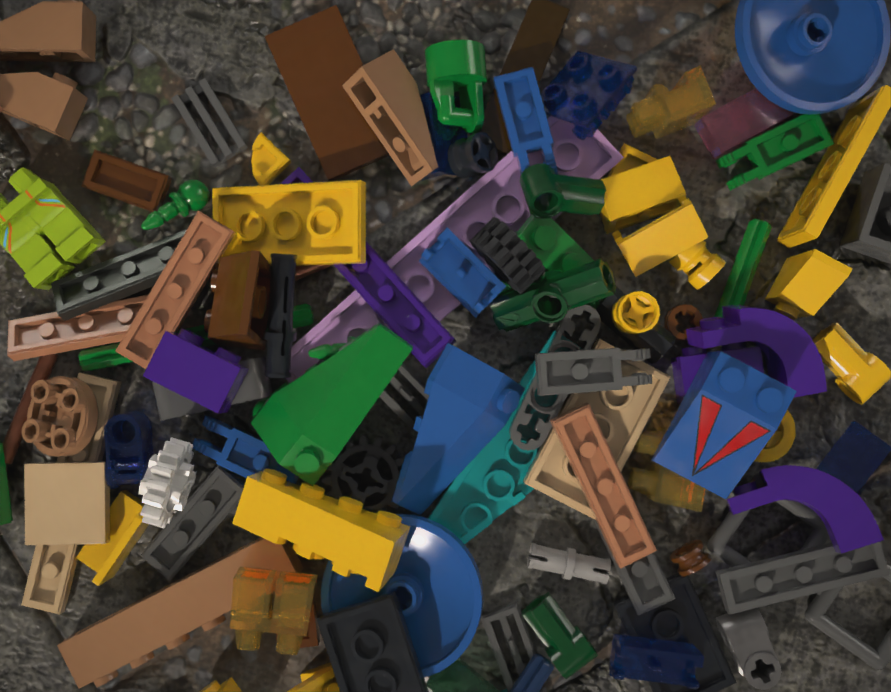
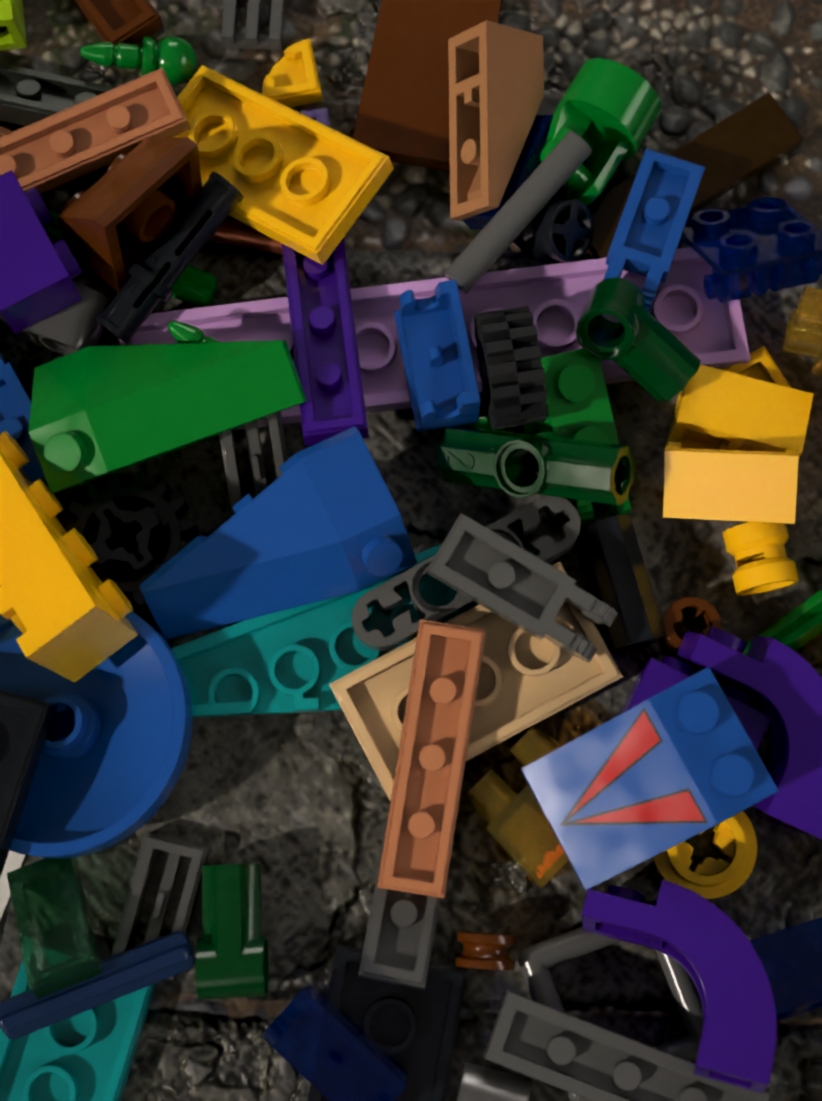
camera: 35 degrees right, 10 degrees down
light grey pin [527,543,611,585] -> none
yellow wheel [611,291,660,334] -> none
none -> dark grey piece [444,131,592,294]

